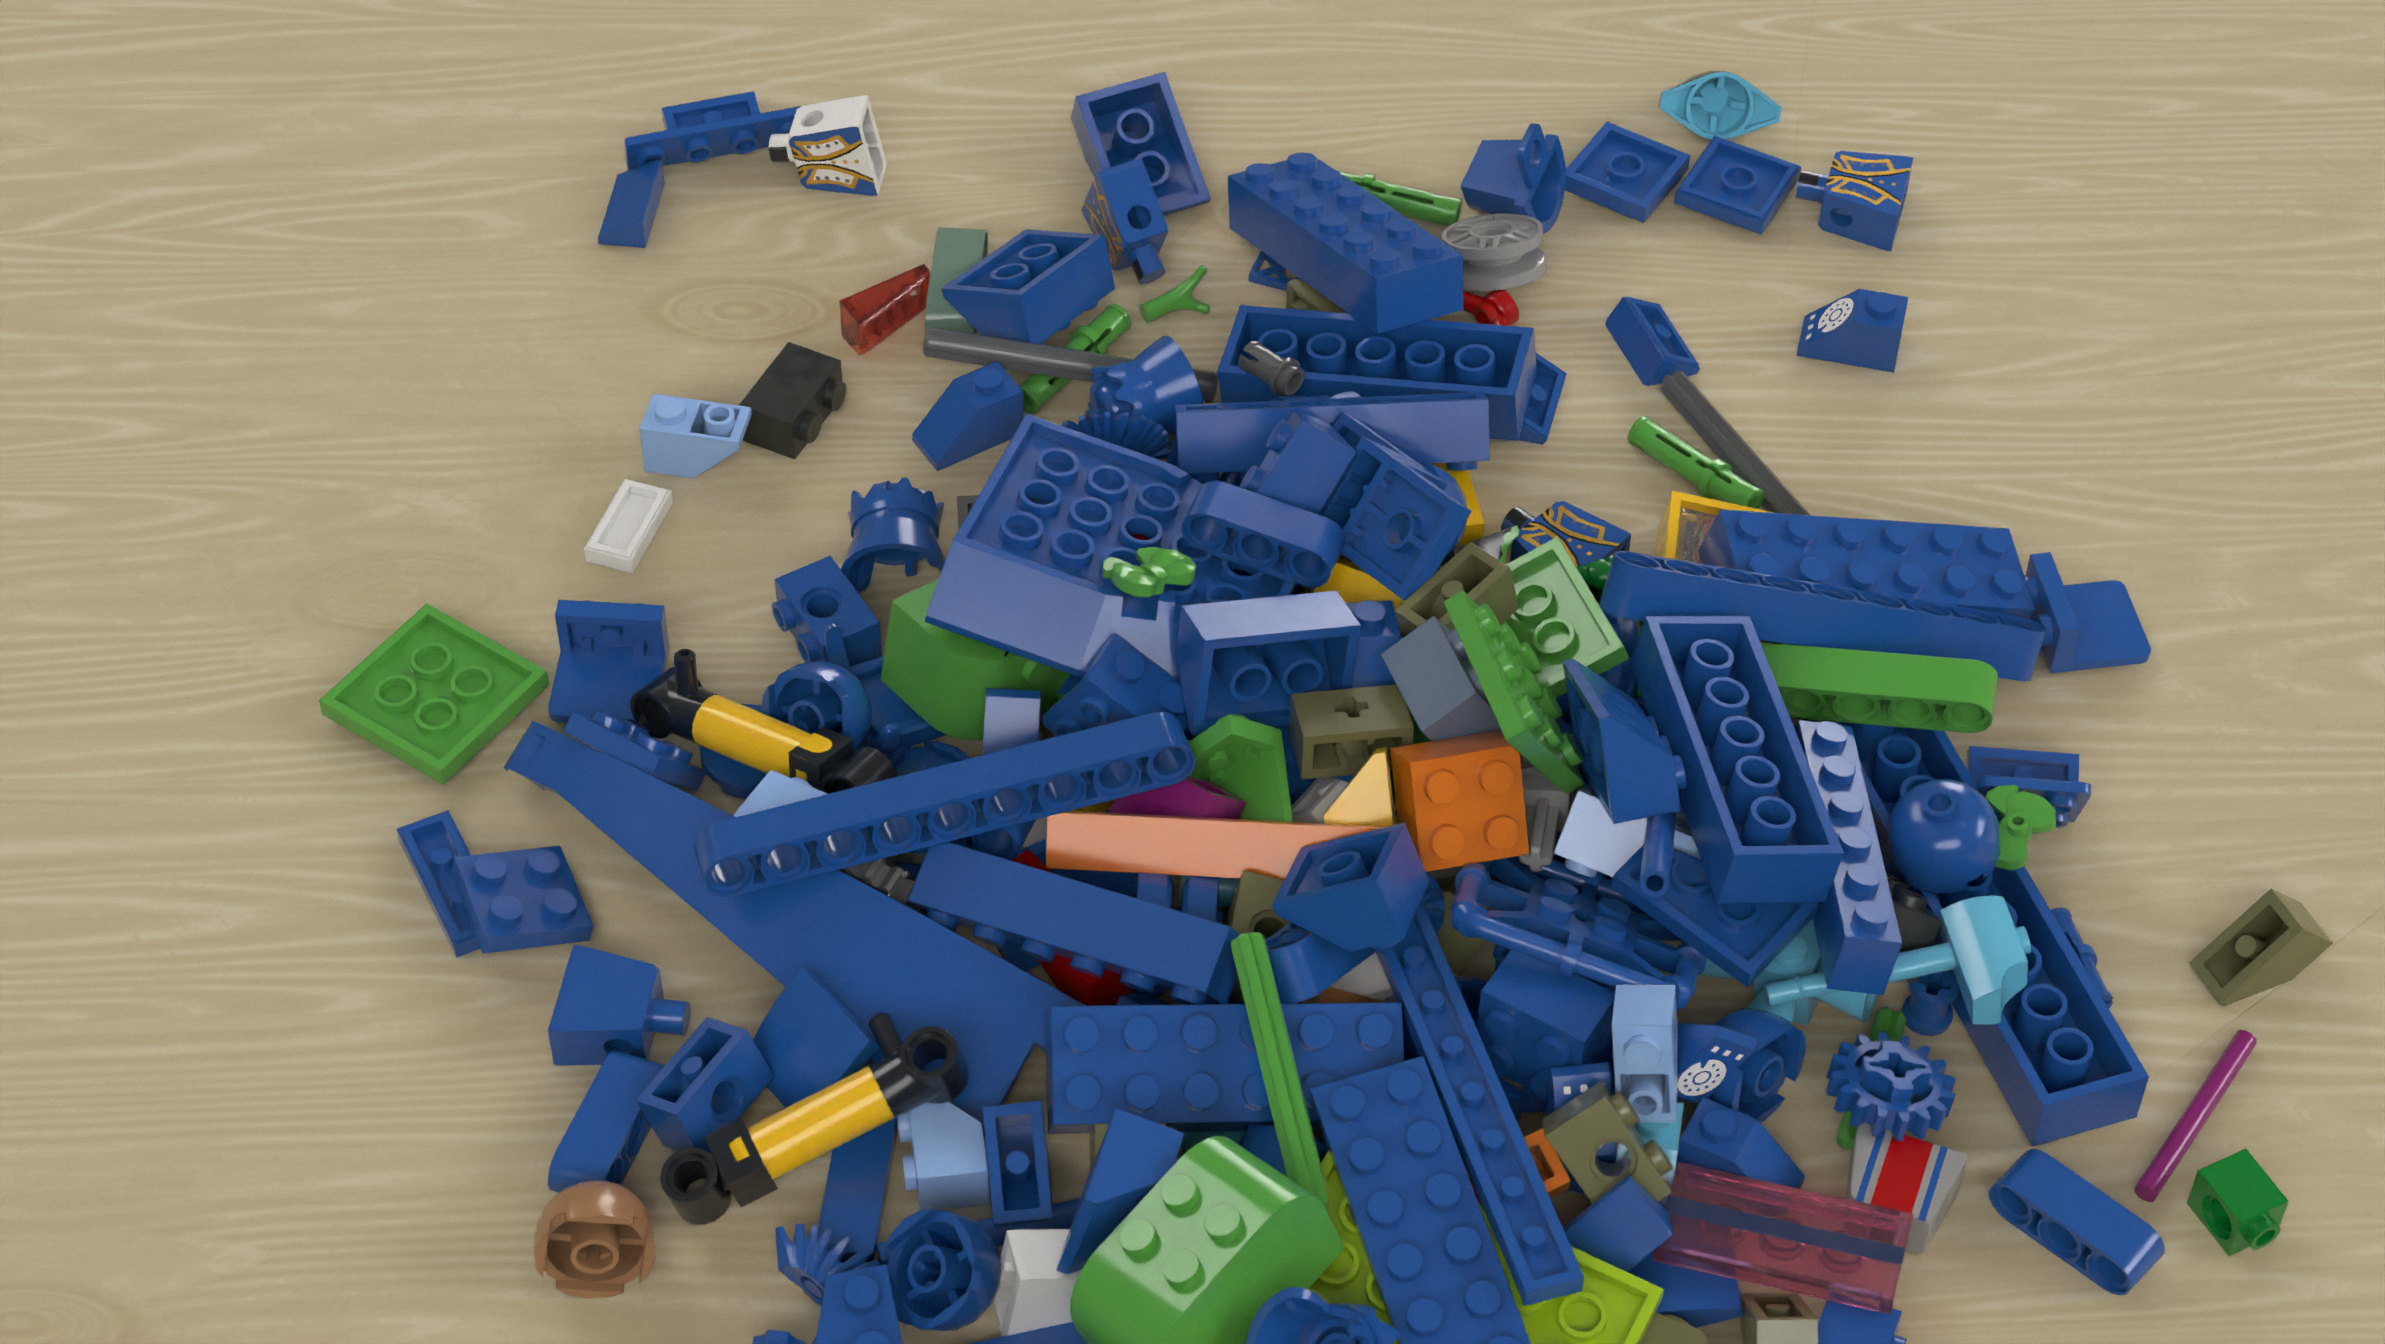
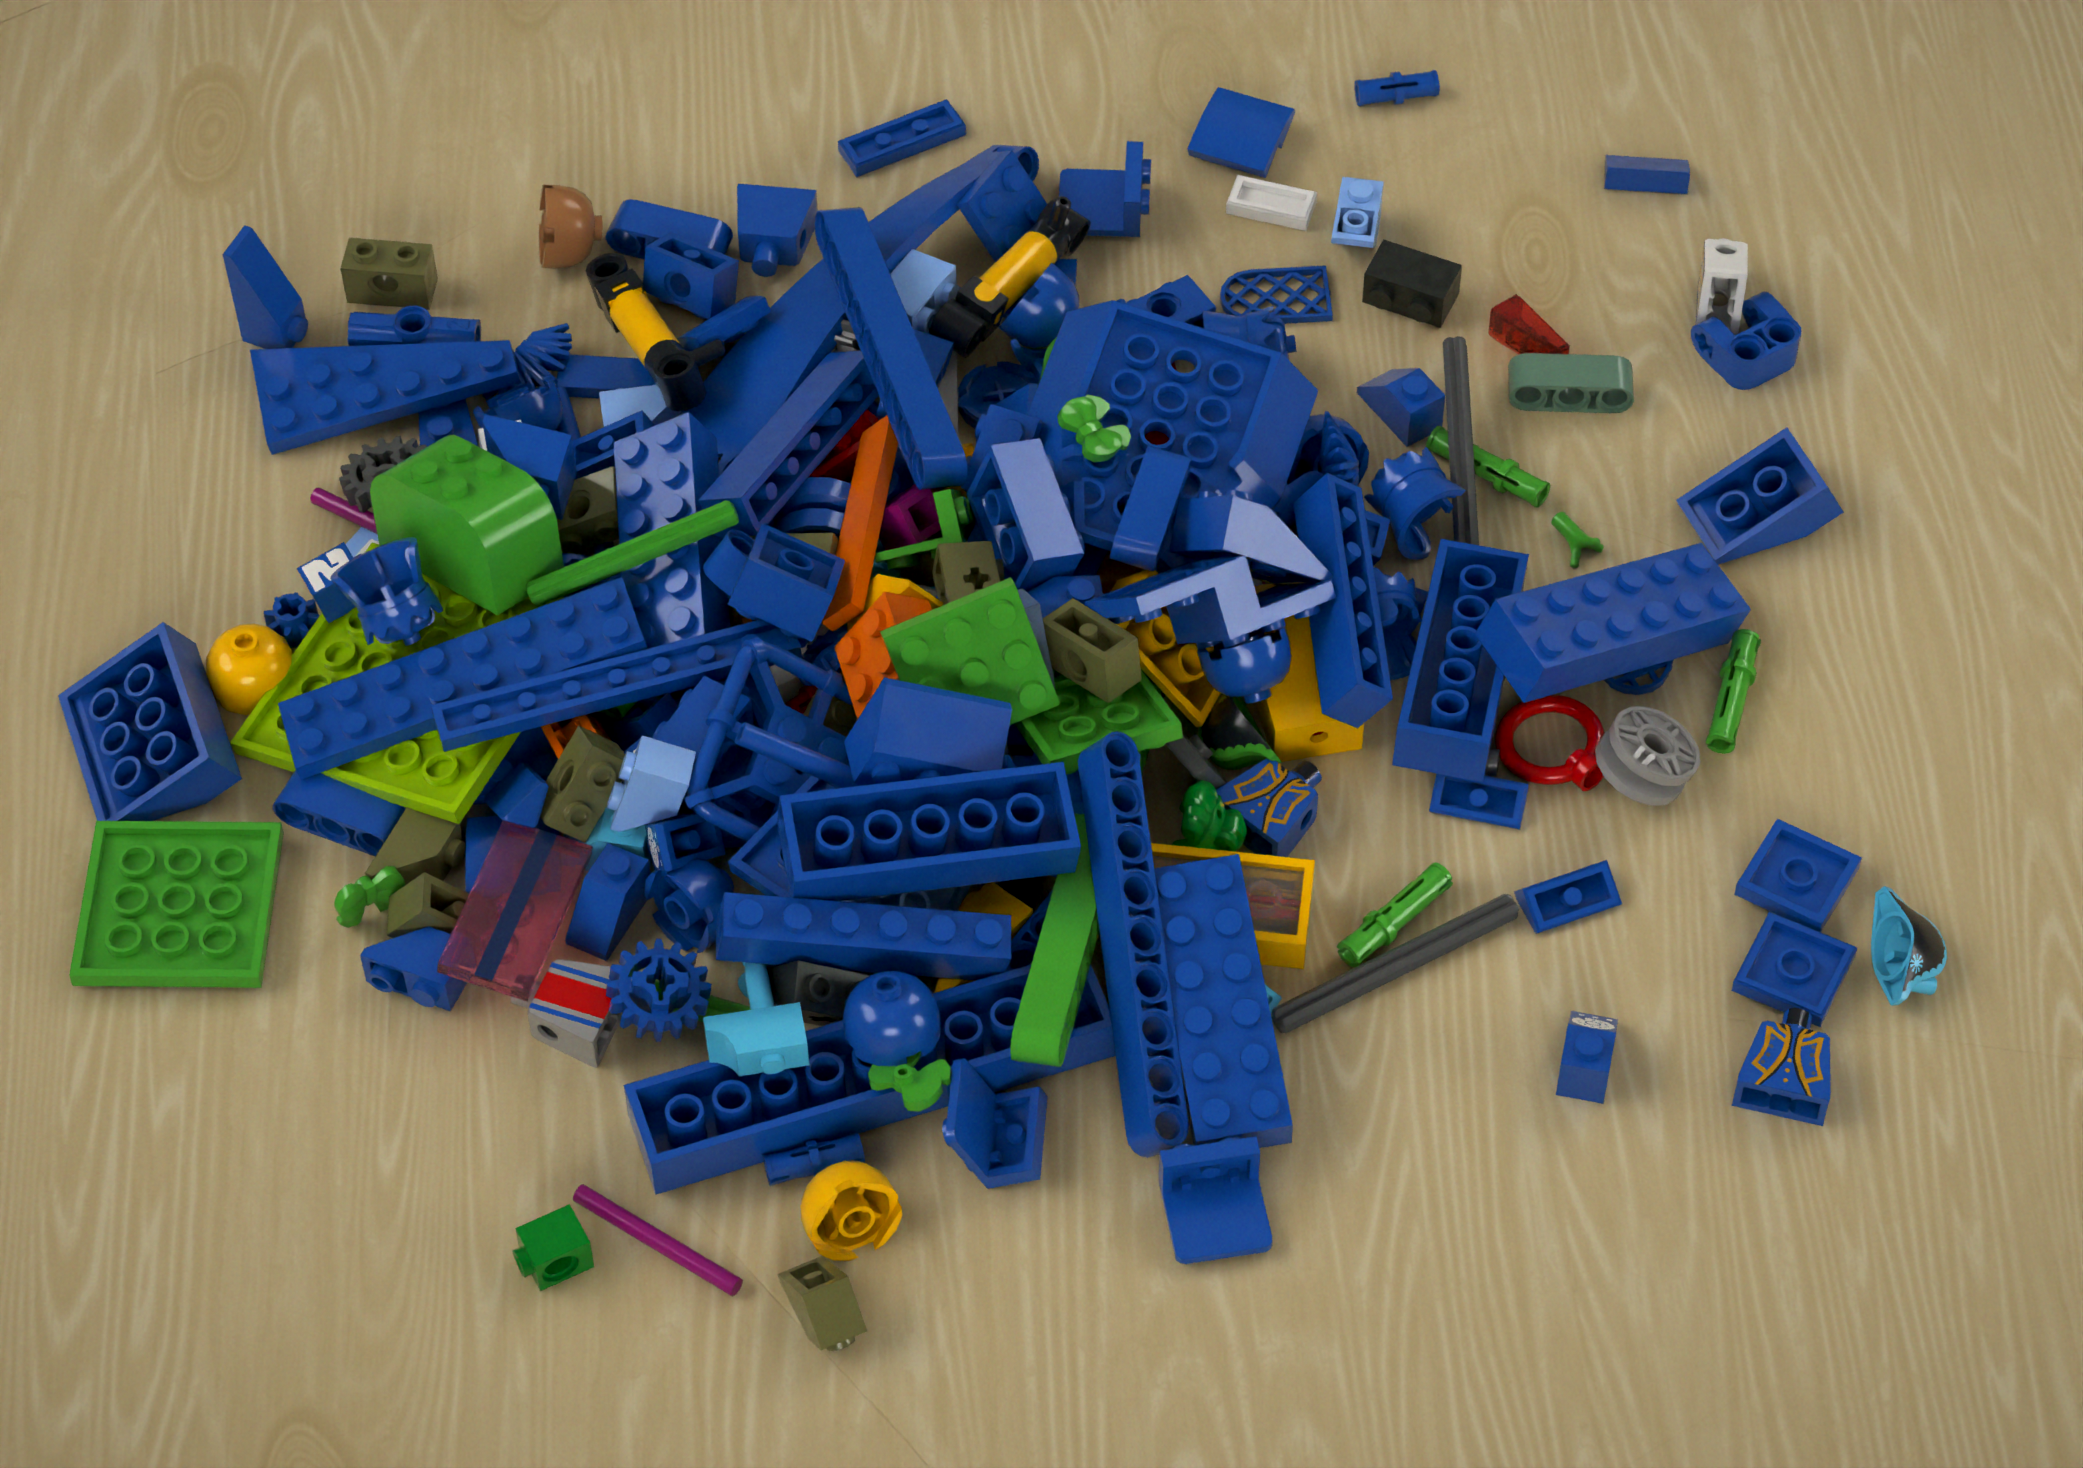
camera: 90 degrees right, 5 degrees up
bright green plate [319,603,549,785] -> none
blue plate [451,846,593,954] -> none
blue bracket [624,91,801,170] -> none
blue slope [941,229,1115,345] -> none
blue torso [1081,158,1168,284] -> none
dark grey pin [1238,341,1305,396] -> none
blue container [1460,123,1566,234] -> none
blue beam [1989,1149,2165,1296] -> none
none -> yellow cylinder [800,1161,902,1261]
none -> blue slope [1187,87,1295,178]
none -> blue window [1220,266,1333,324]
none -> blue pin [1354,70,1440,106]
none -> blue piece [1691,291,1802,390]

